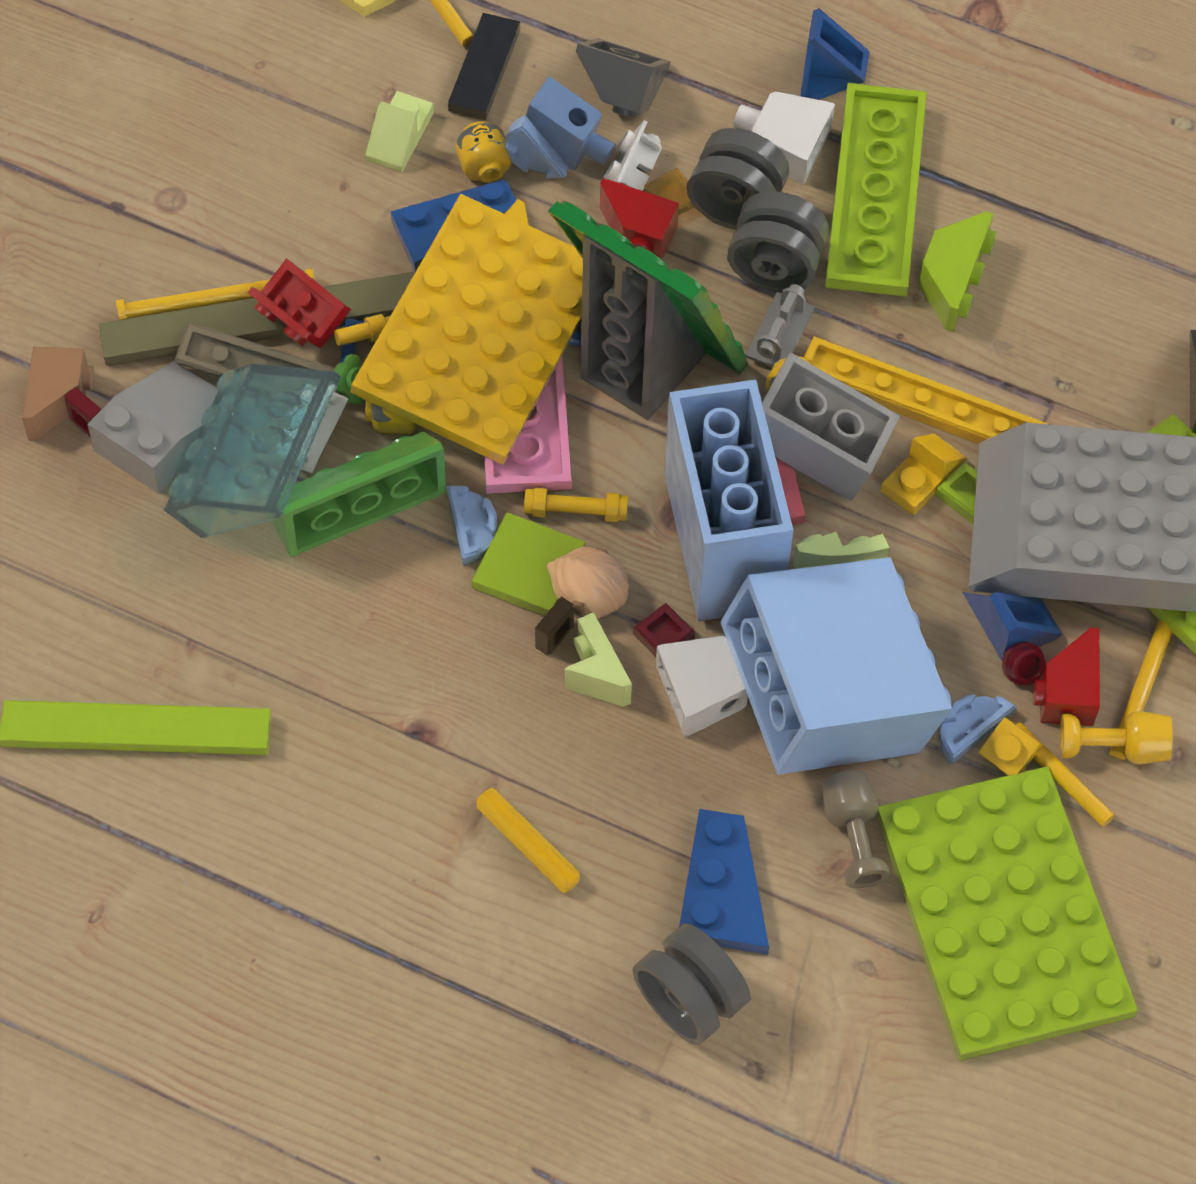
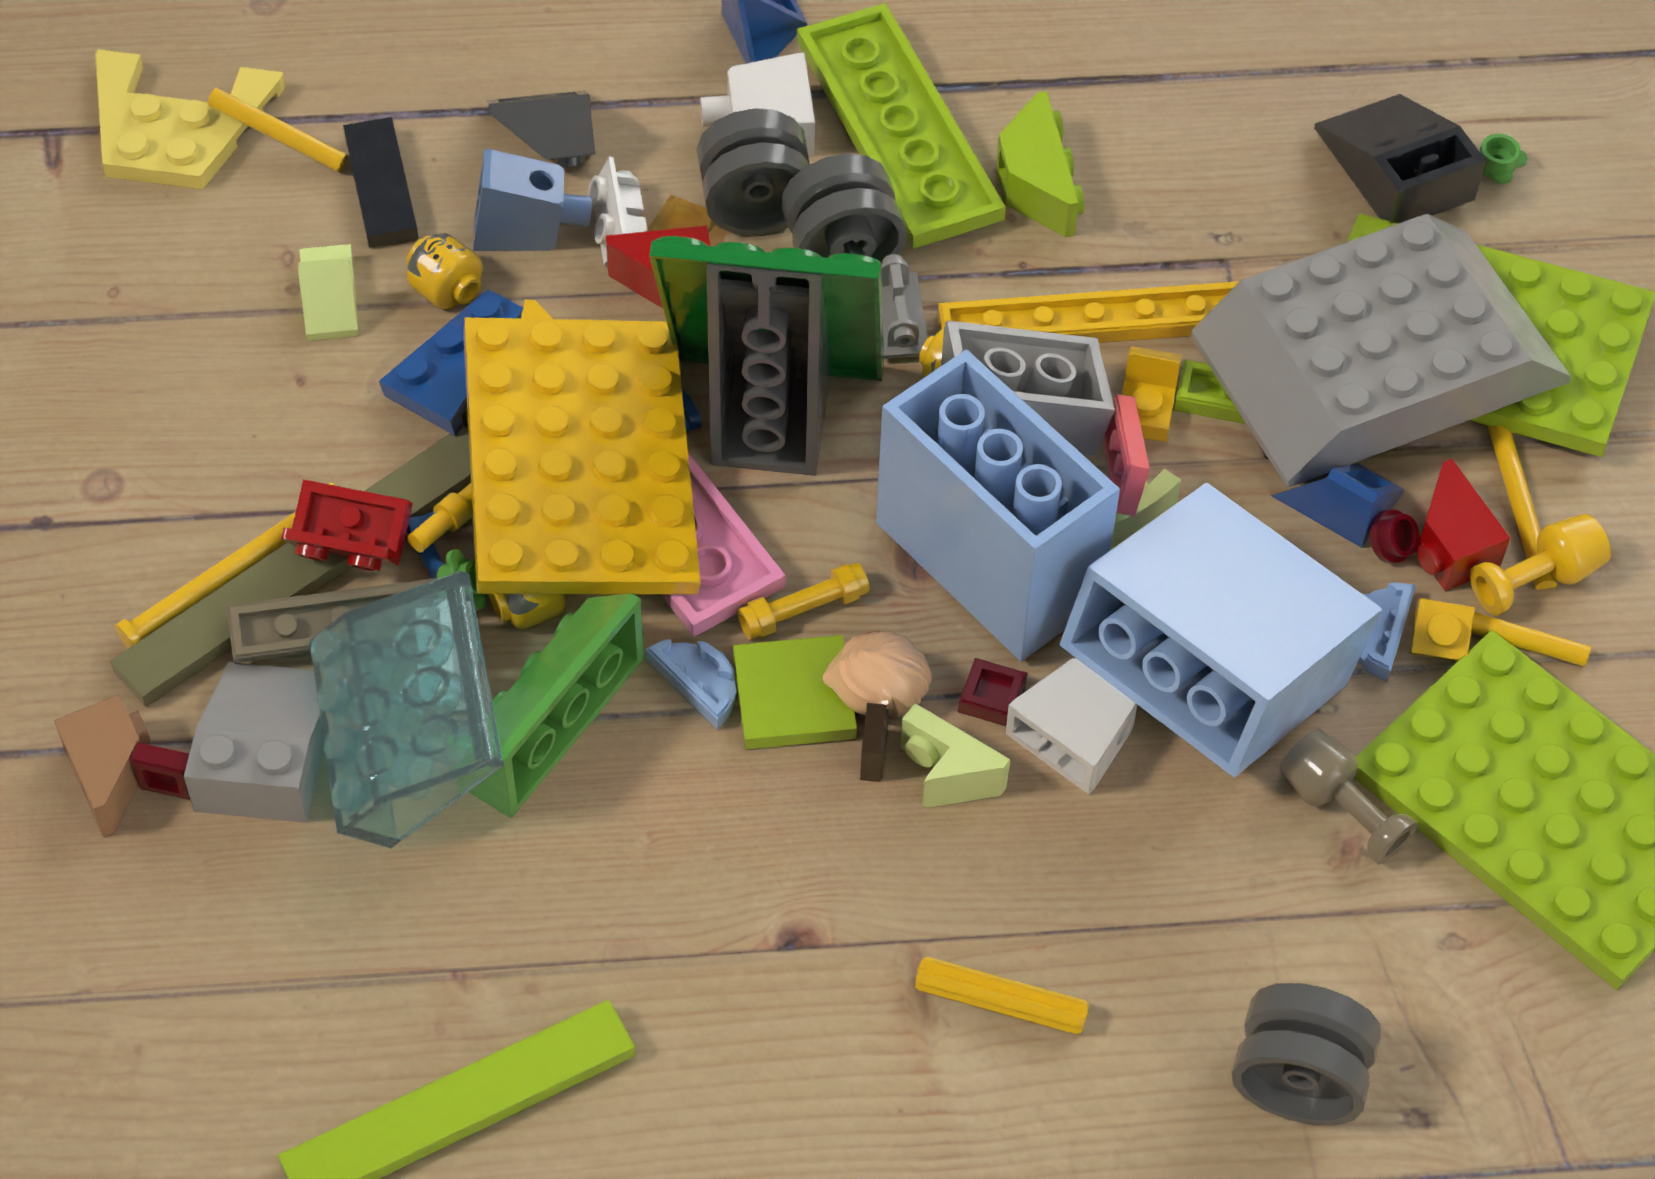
camera: 30 degrees left, 5 degrees down
light blue tile [505,115,568,179] -> none
blue wing [679,809,769,954] -> none
none -> coral tile [1102,394,1150,516]

